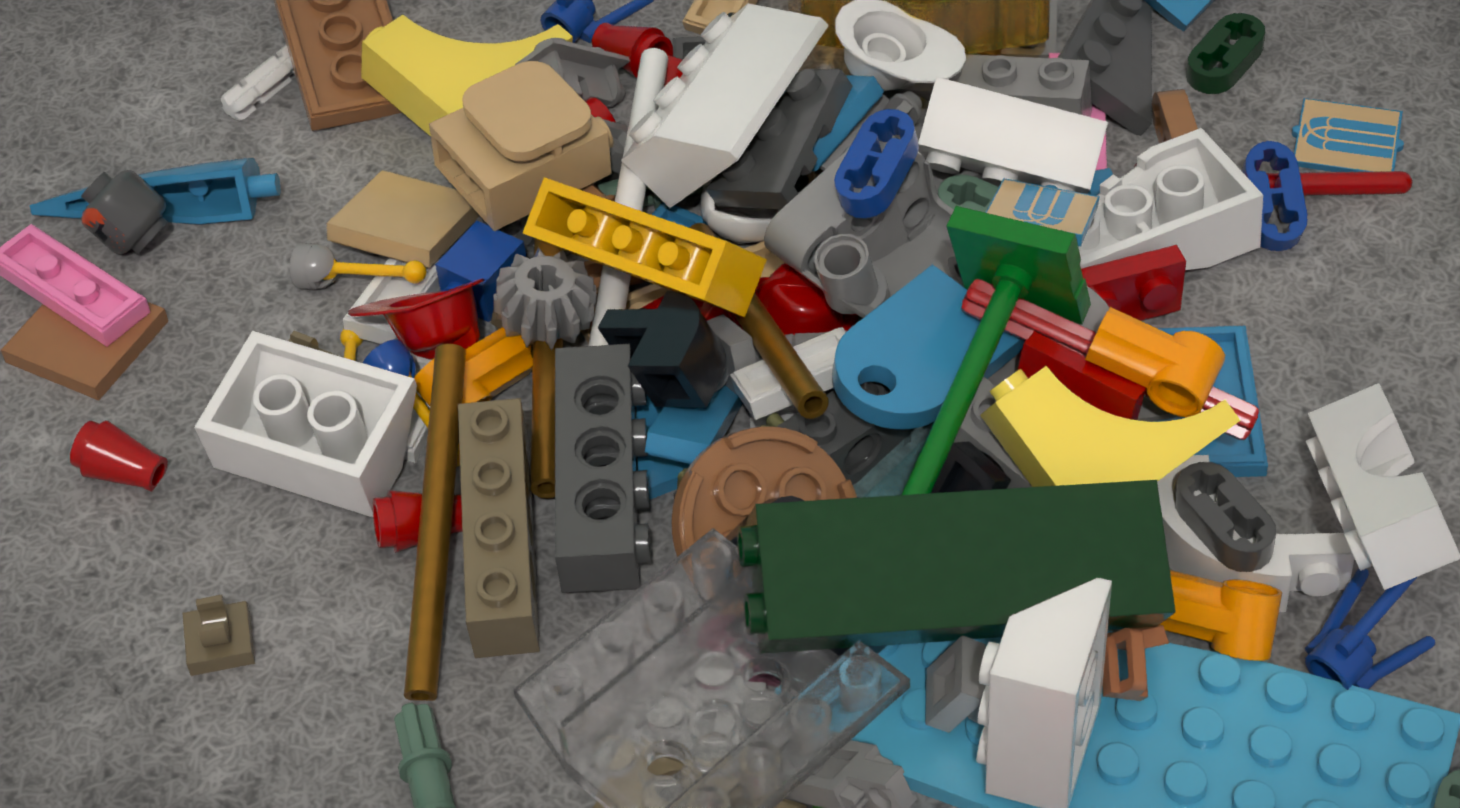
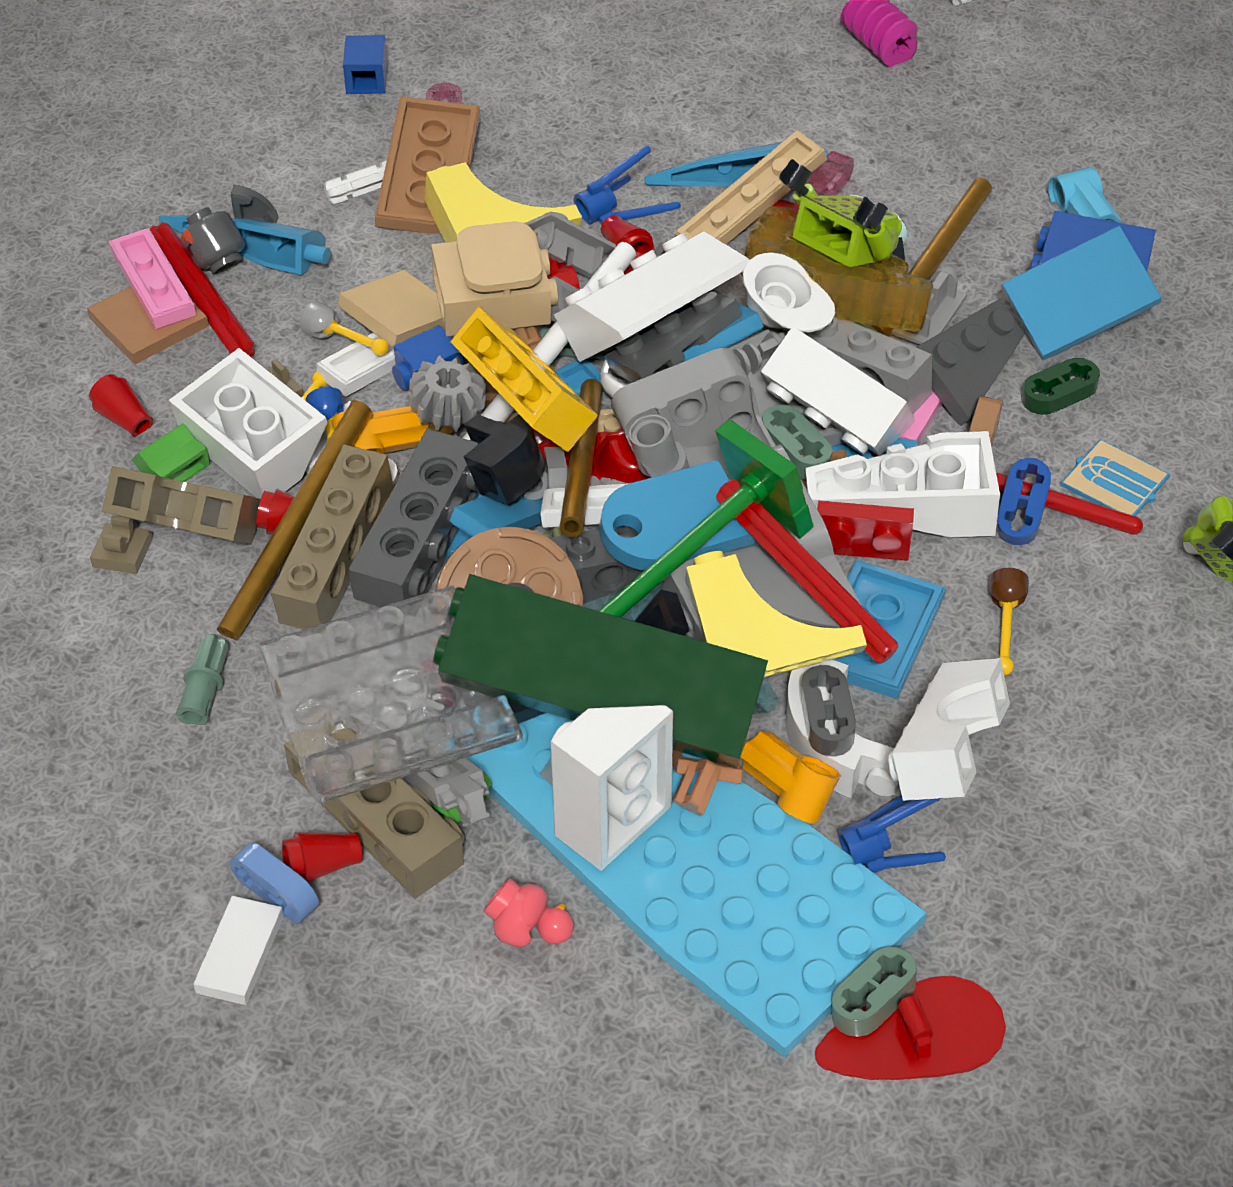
camera: 20 degrees right, 0 degrees up
red piece [348,278,485,359] -> none
blue beam [834,109,919,219] -> none
piece [985,178,1100,247] -> none
red tile [1017,331,1146,420] -> none
light orange piece [1085,307,1225,417] -> none
none -> dark tan arch [102,466,261,545]
none -> bright green piece [131,423,210,482]
none -> red axle [150,222,255,357]
none -> dark grey tile [231,185,279,223]
none -> reddish brown hinge [989,568,1029,676]

